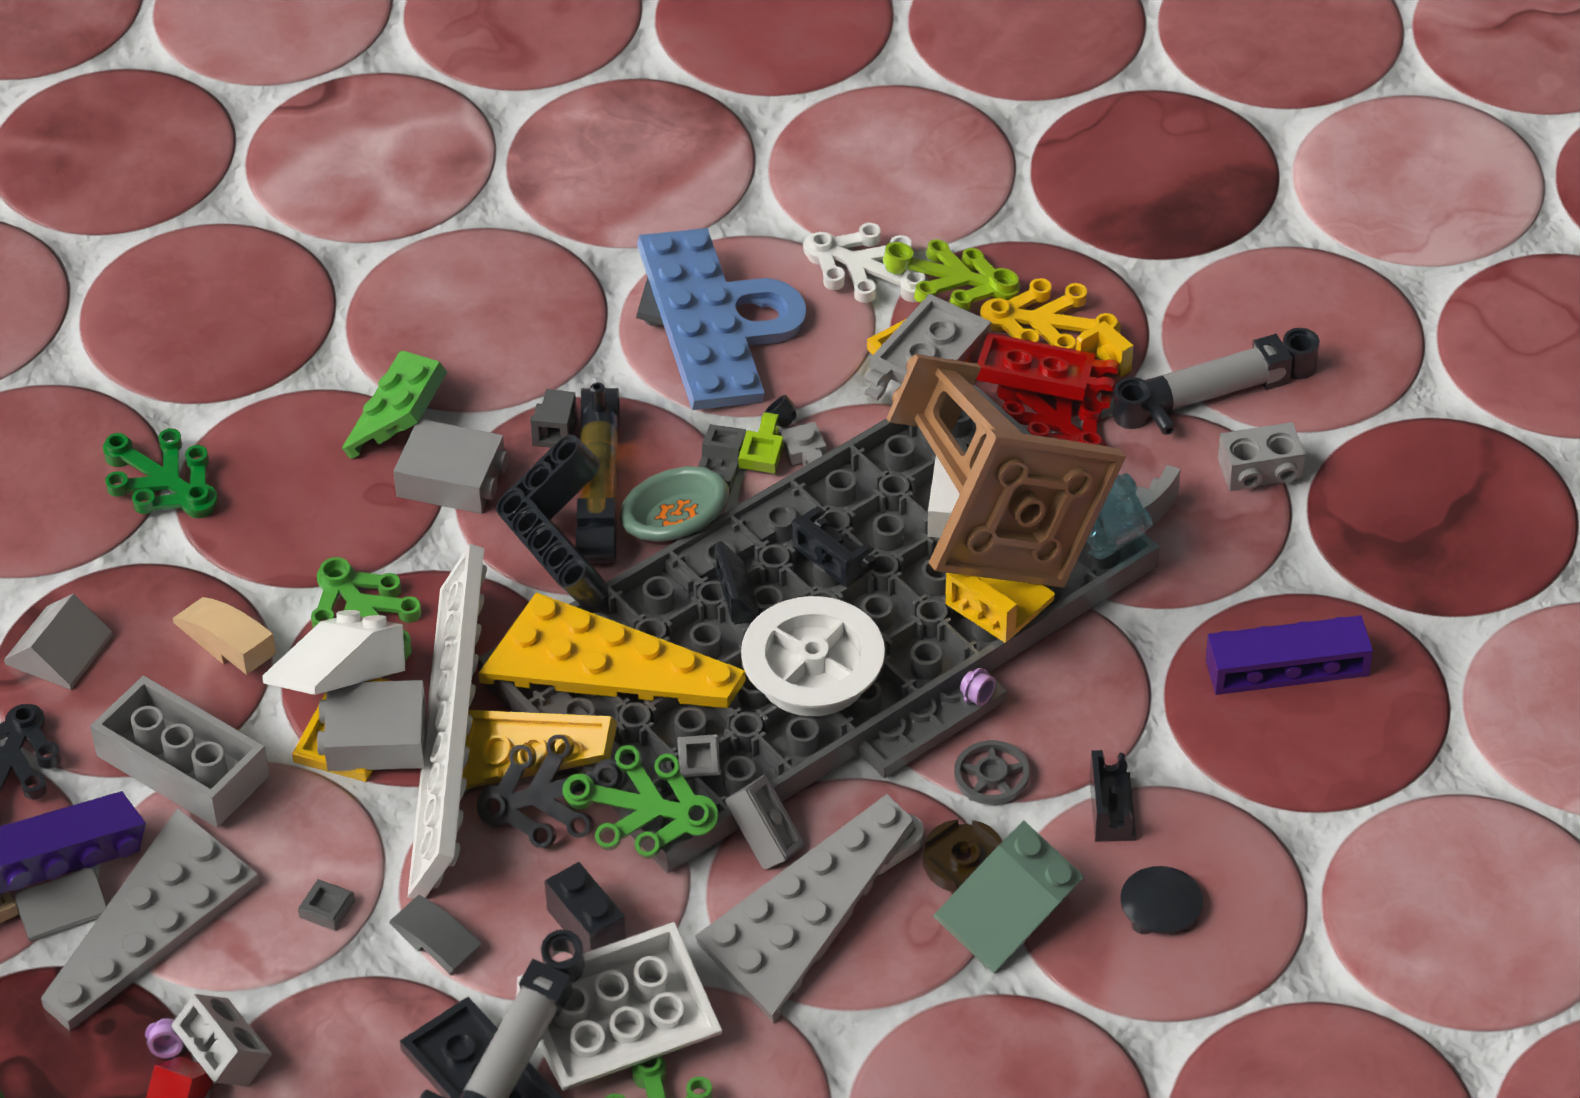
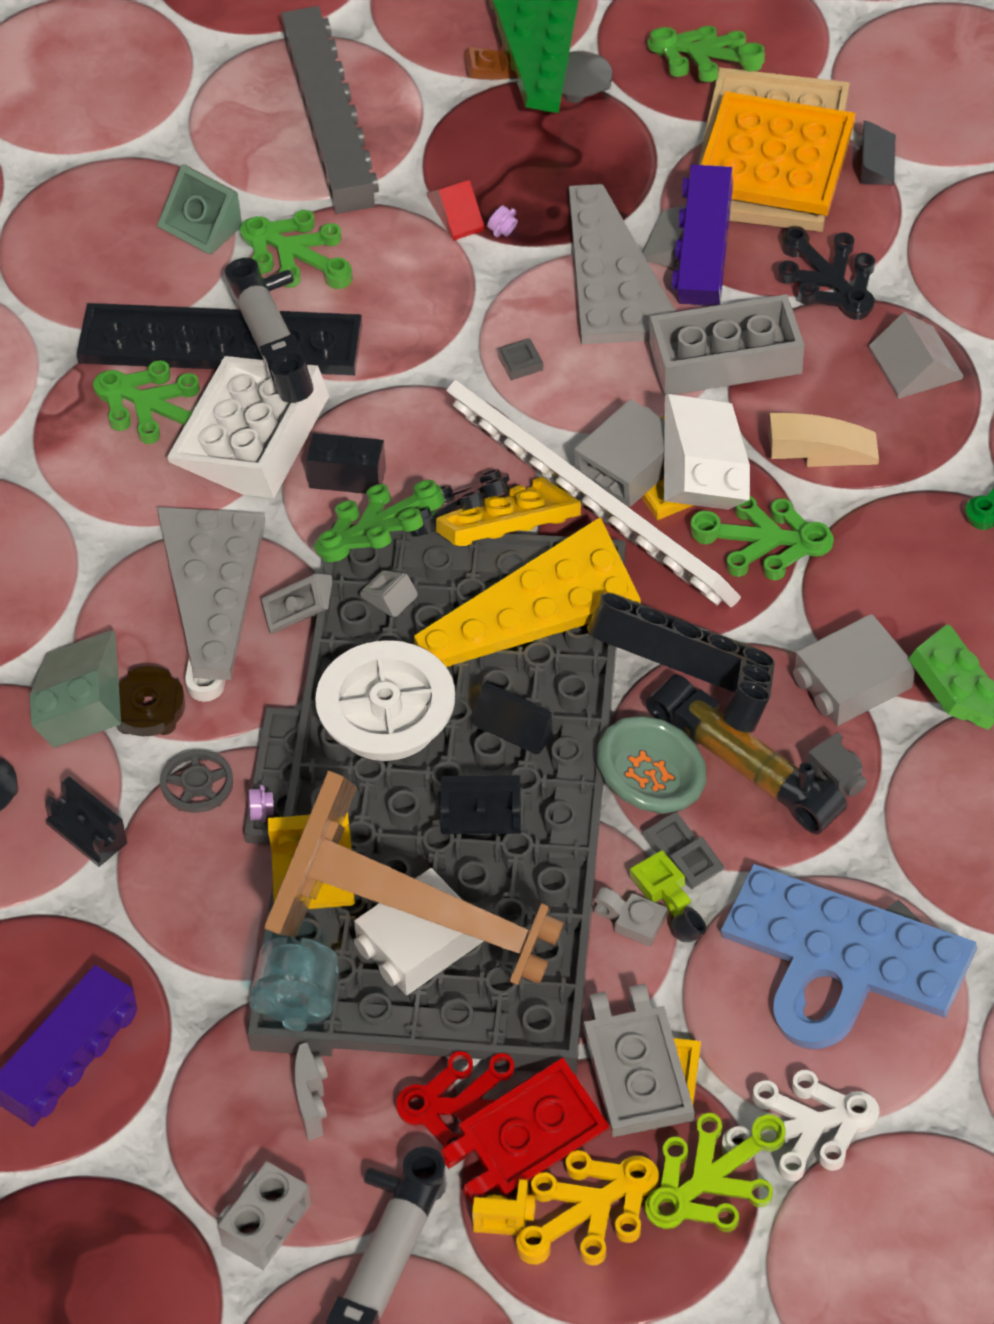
camera: 135 degrees right, 5 degrees up
light grey brick [171,994,272,1086] -> none
dark grey slope [389,895,482,975] -> none

